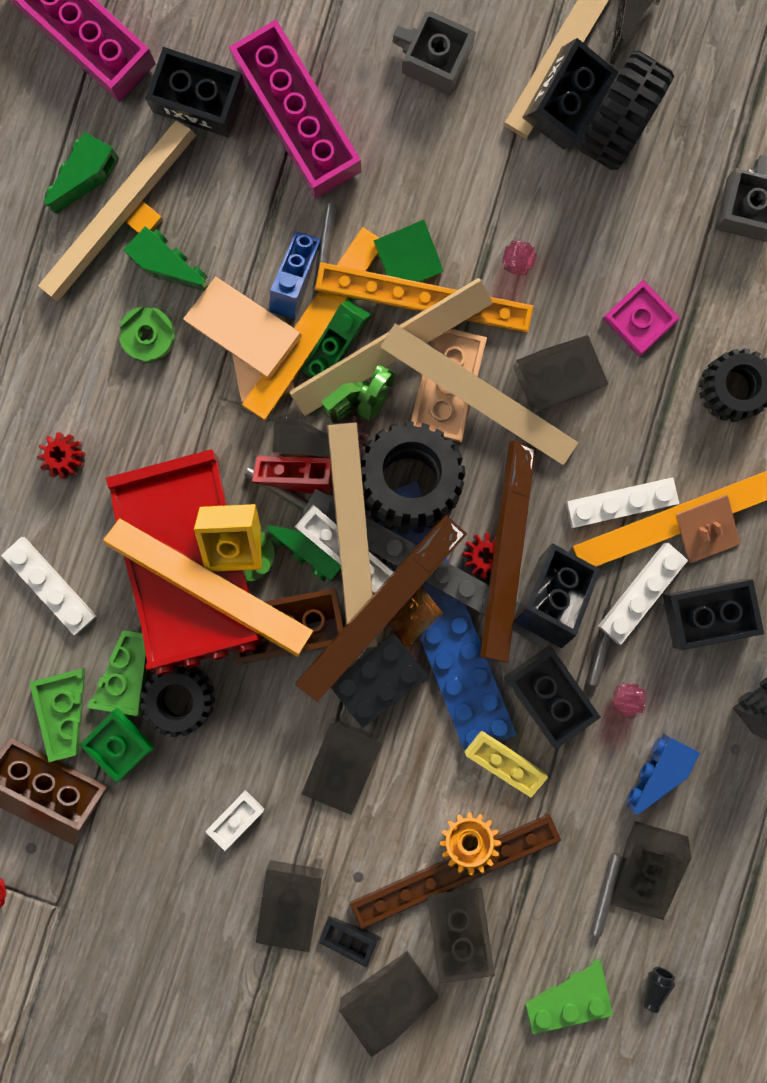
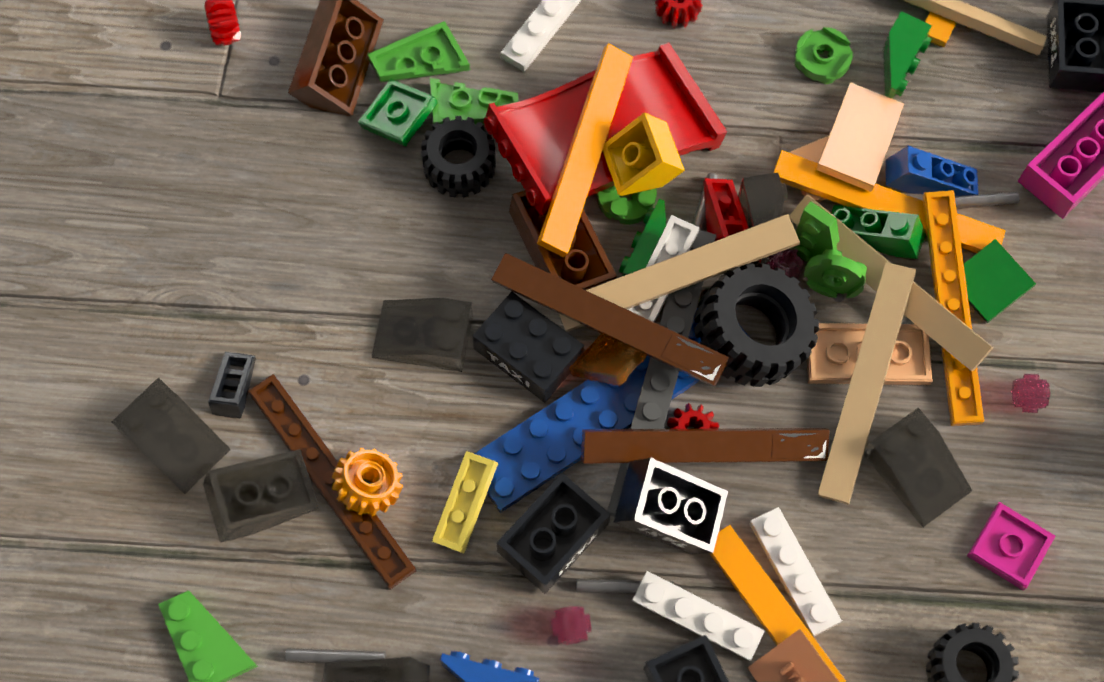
camera: 75 degrees right, 20 degrees down
white plate [206,790,264,851] -> none
clear smoke slope [256,860,324,952] -> none

